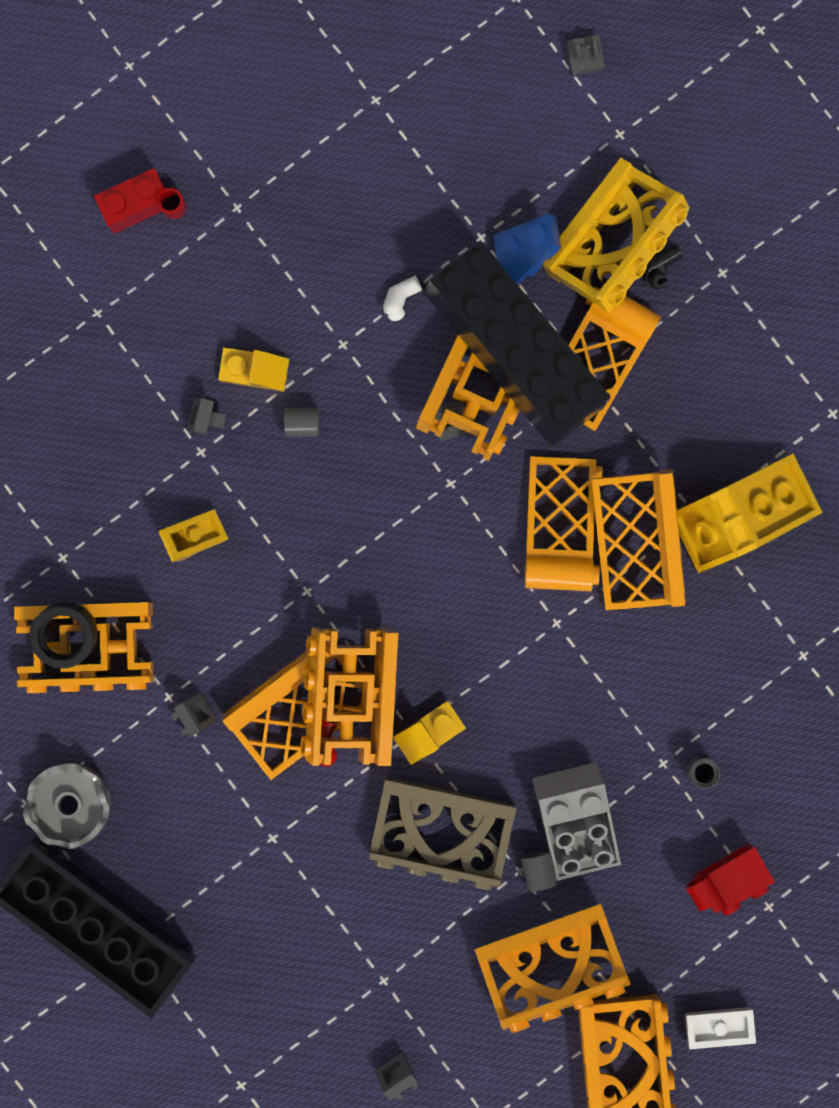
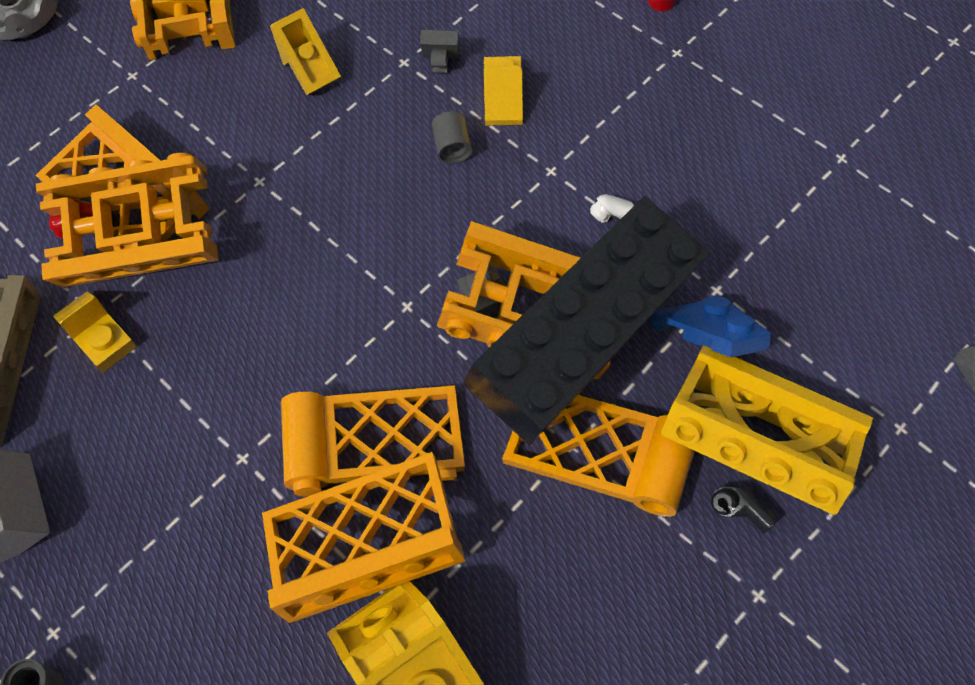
camera: 80 degrees right, 25 degrees down
dark grey tile [171,692,218,736] -> none

